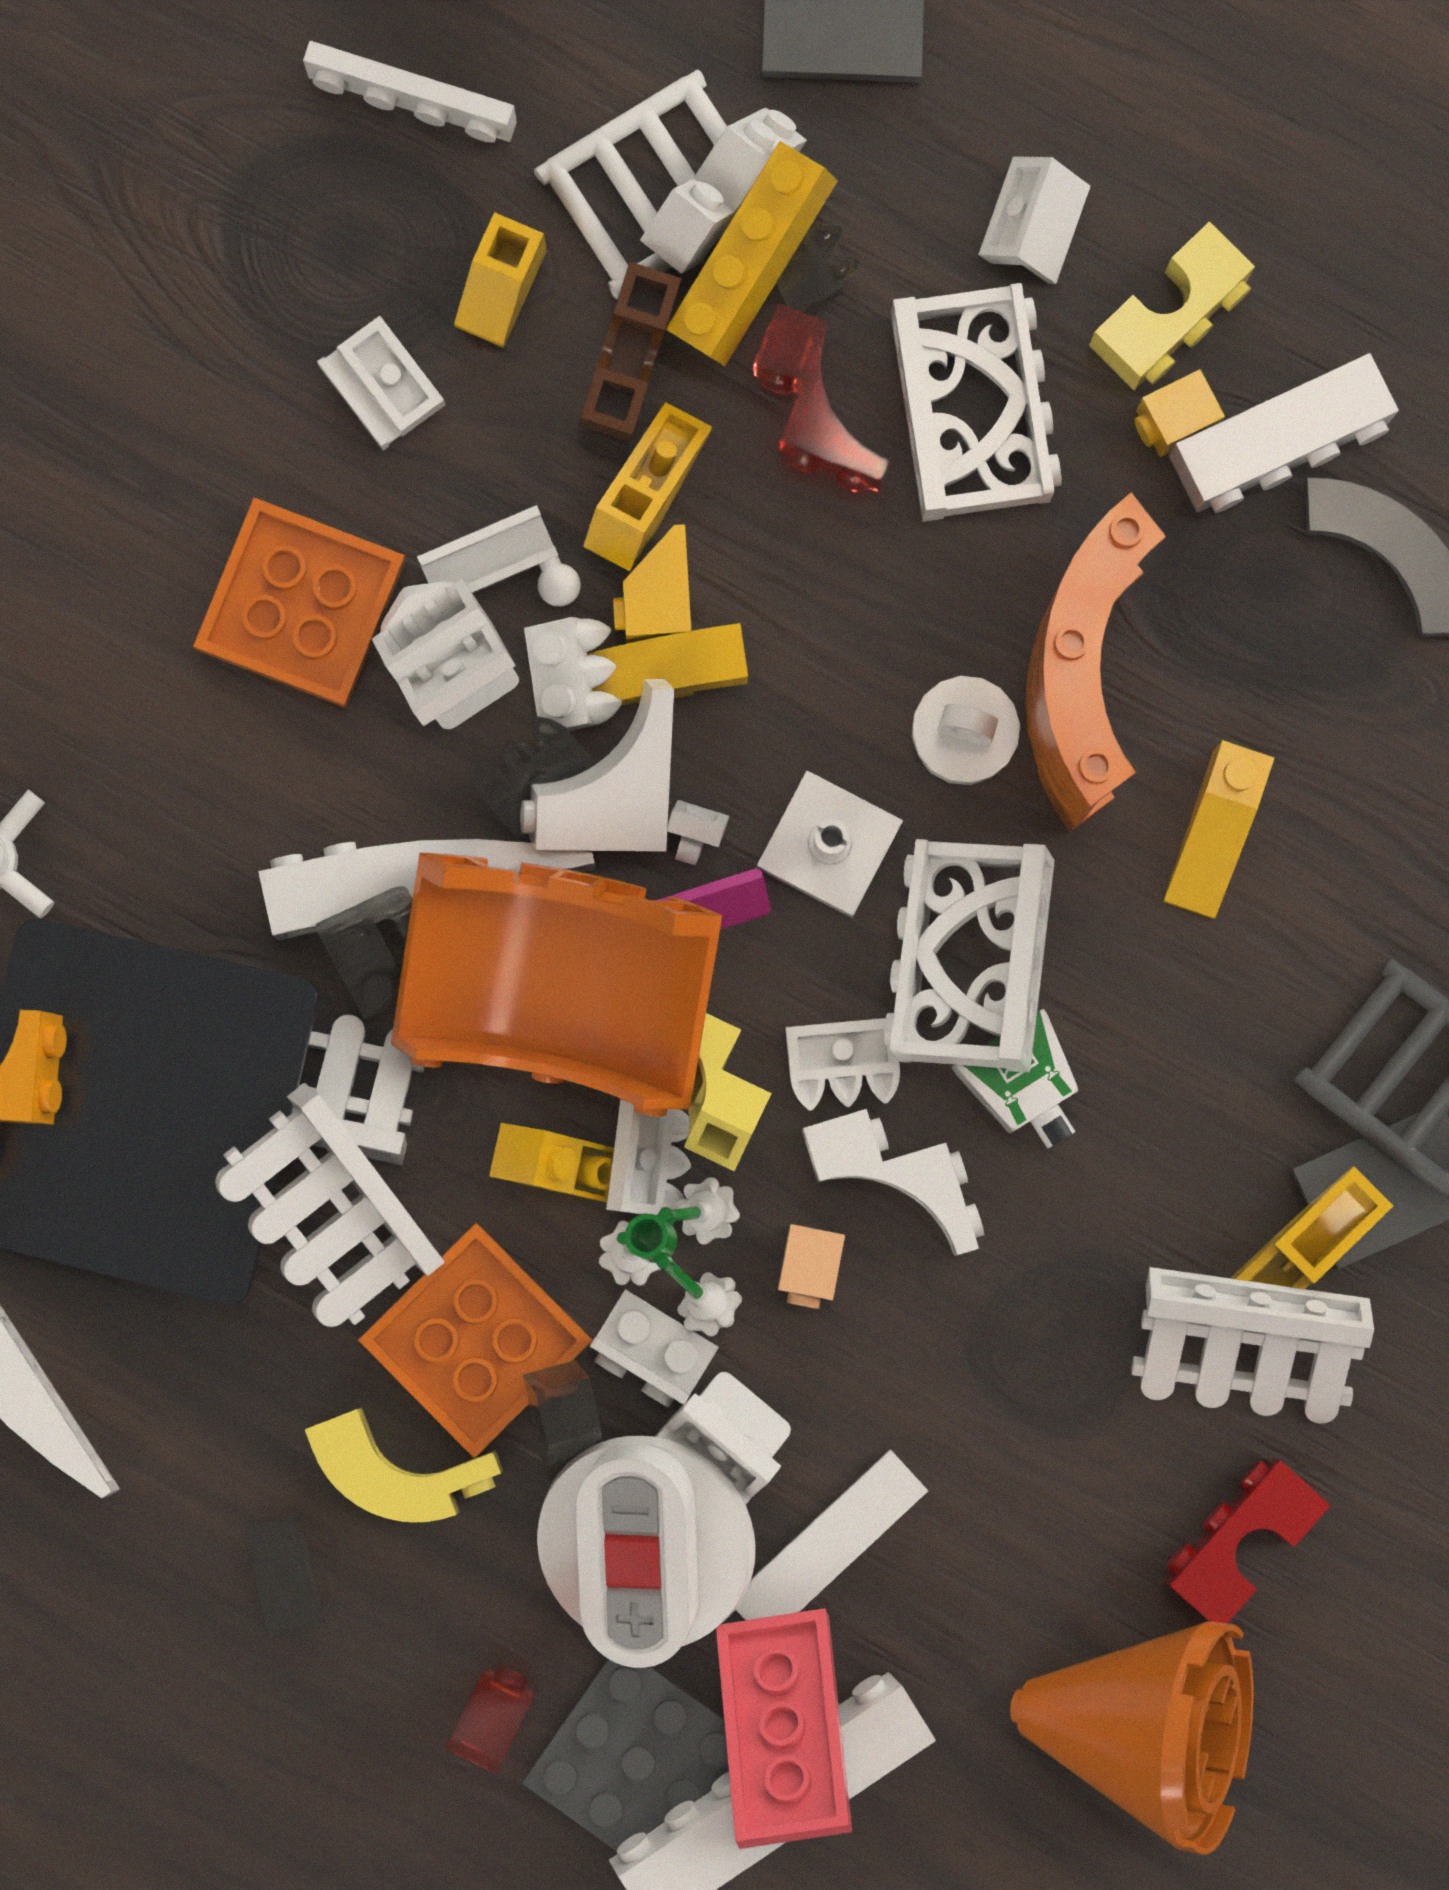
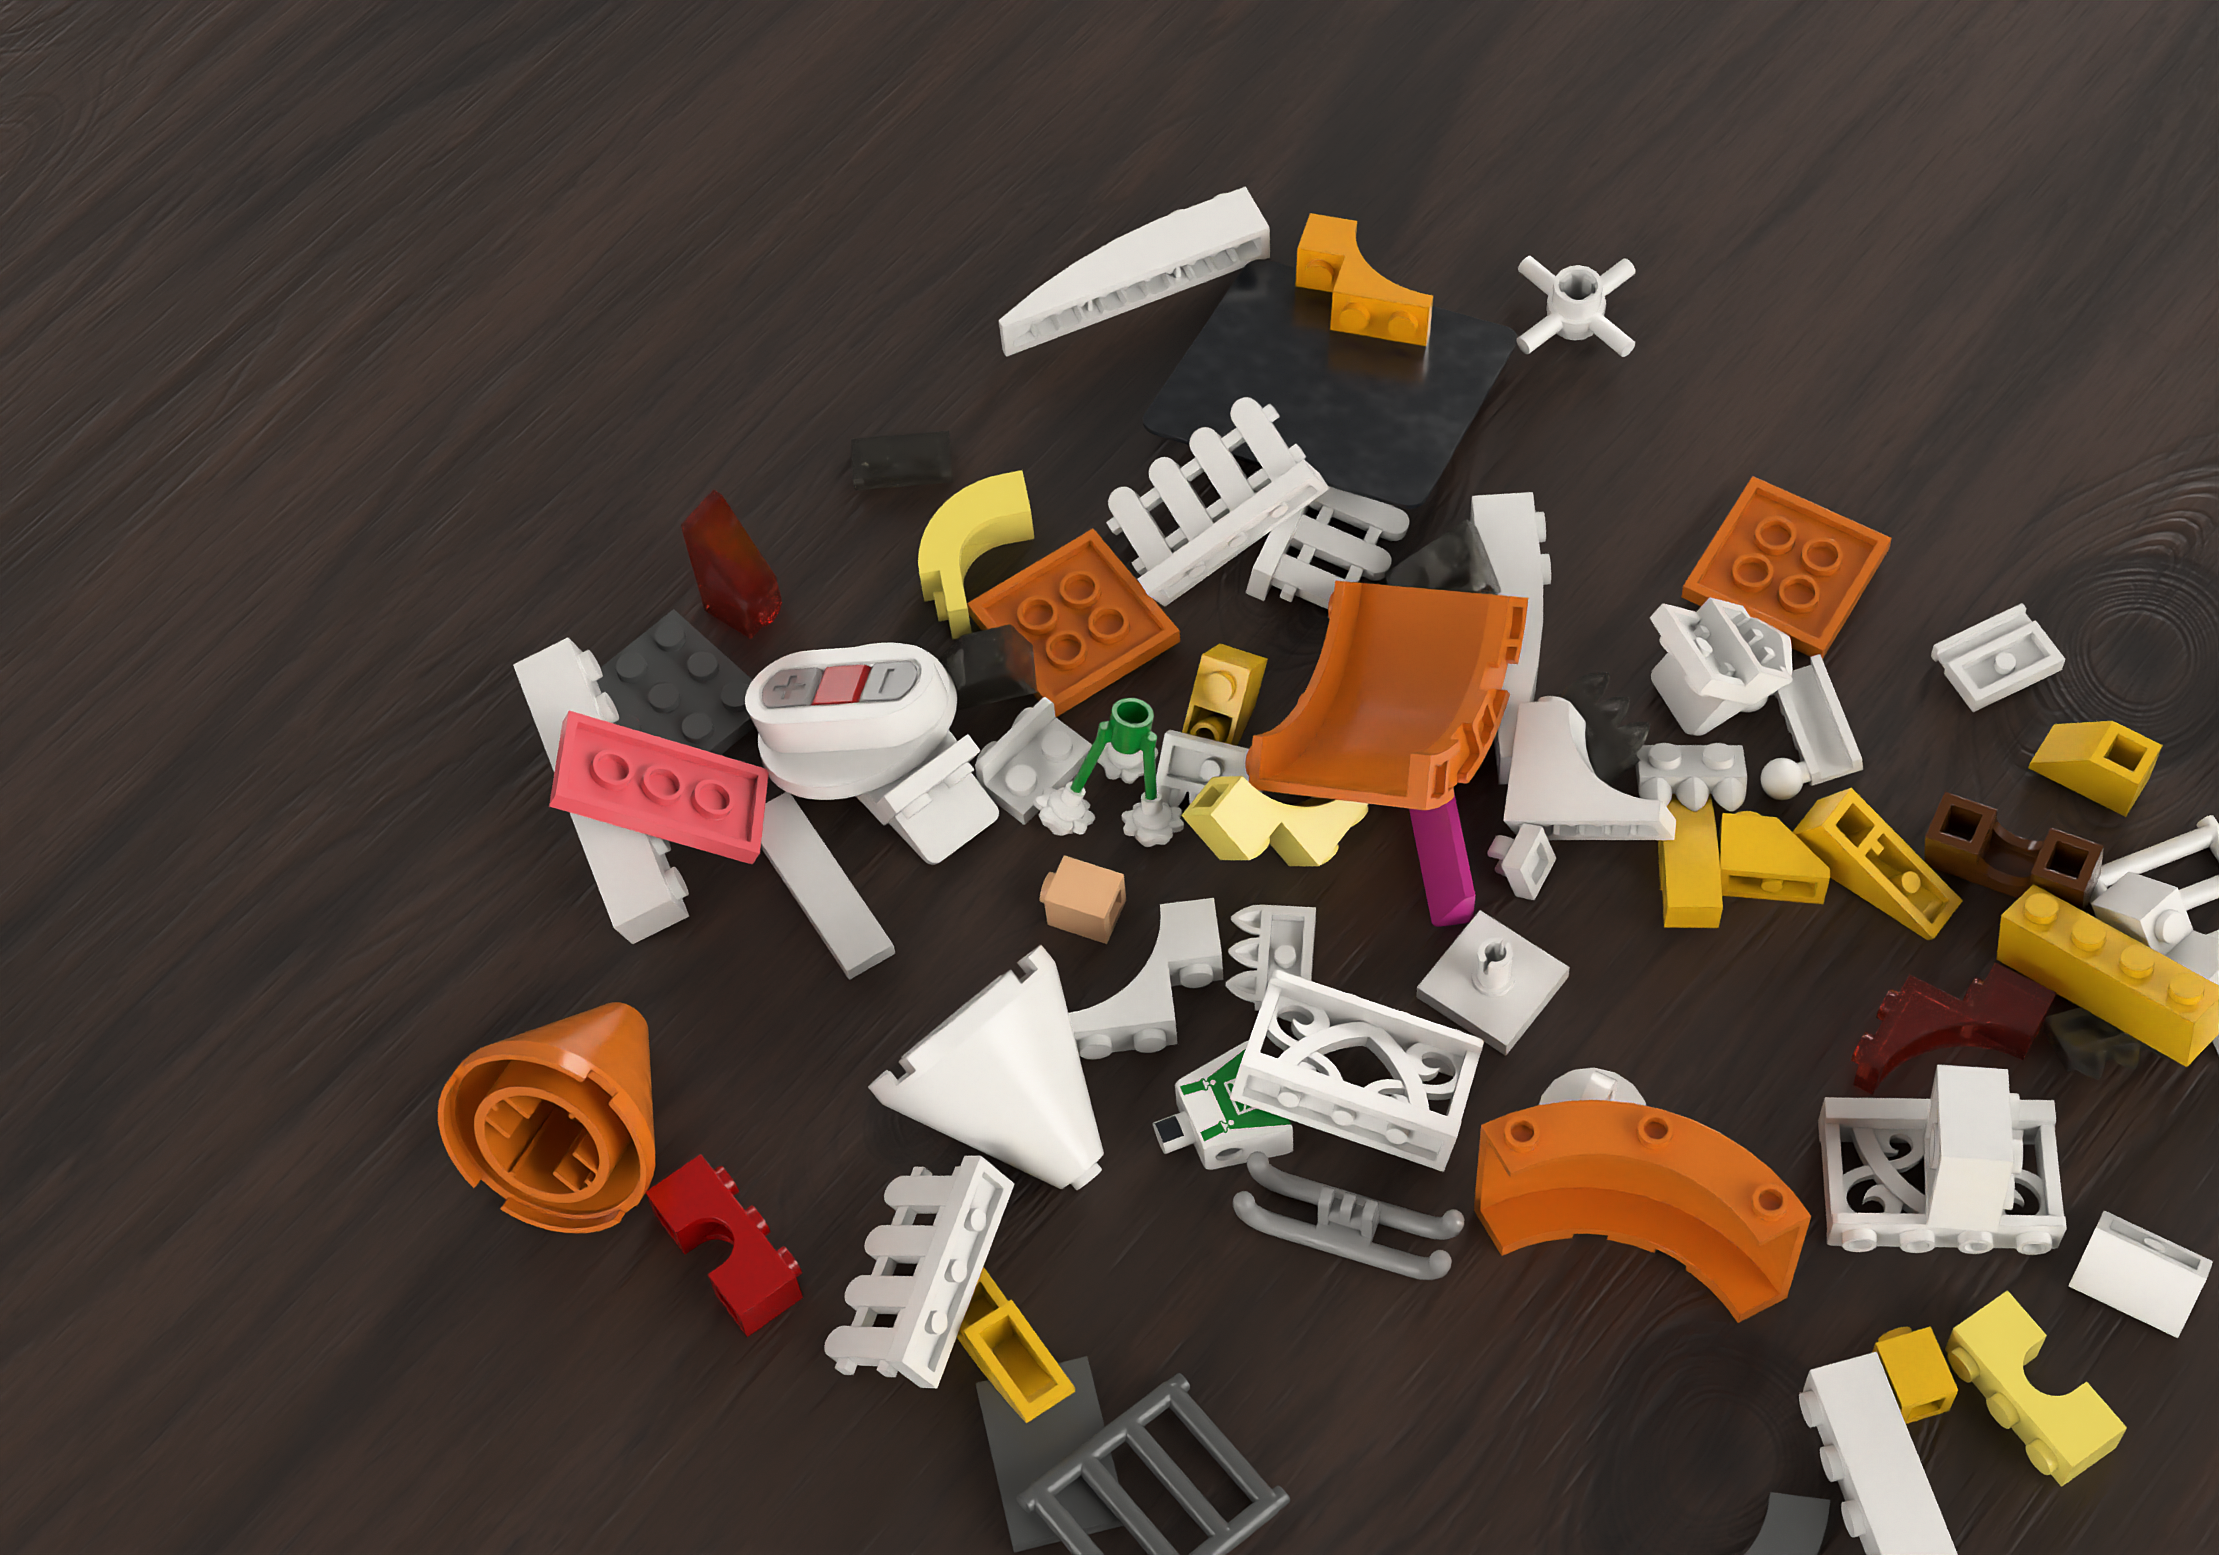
camera: 110 degrees right, 25 degrees down
yellow slope [1163,740,1274,919] -> none
none -> white cone [868,945,1104,1191]
none -> light grey piece [1233,1151,1465,1280]
none -> white brick [1923,1065,2023,1233]

